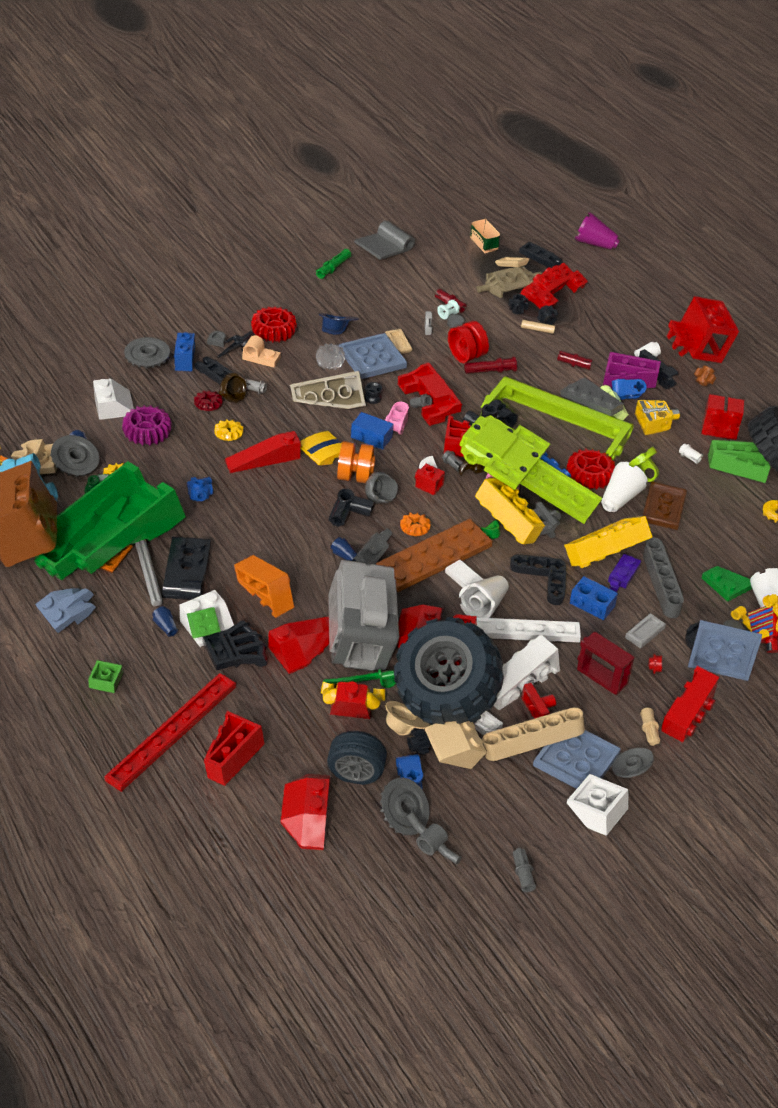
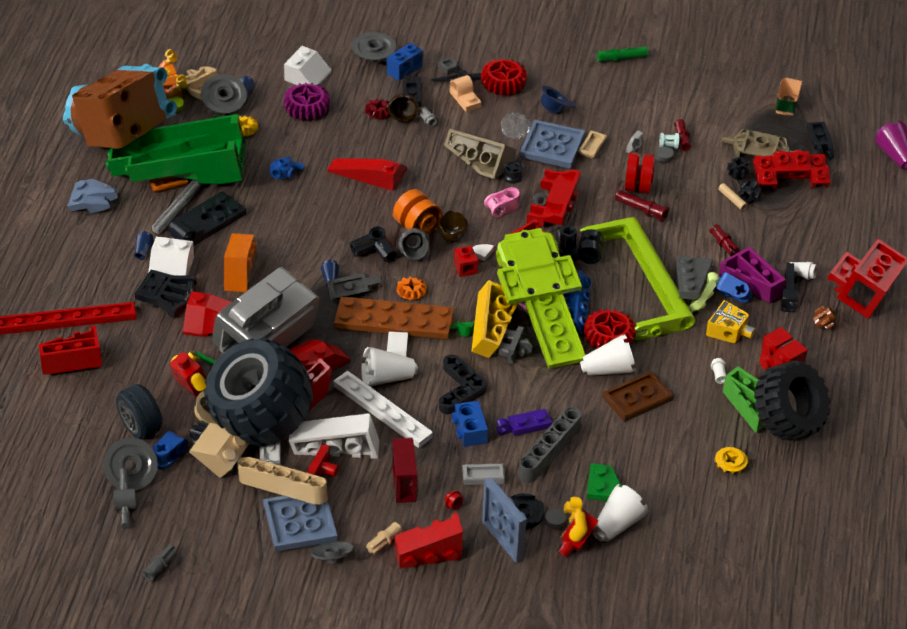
camera: 45 degrees right, 0 degrees up
bright green piece [88,660,123,693] -> none
bright green piece [187,607,220,638] -> none
yellow gear [214,419,243,441] -> none
red wedge [281,774,330,850] -> none
yellow slope [300,431,342,465] -> none
blue brick [351,412,393,449] -> none
dark grey door [354,220,415,260] -> none
tan tile [495,257,529,267] -> none
yellow wedge [564,516,652,568] -> none
white slope [567,774,628,836] -> none
lime tile [629,446,659,482] -> none
none -> dark brown hair [437,210,469,242]

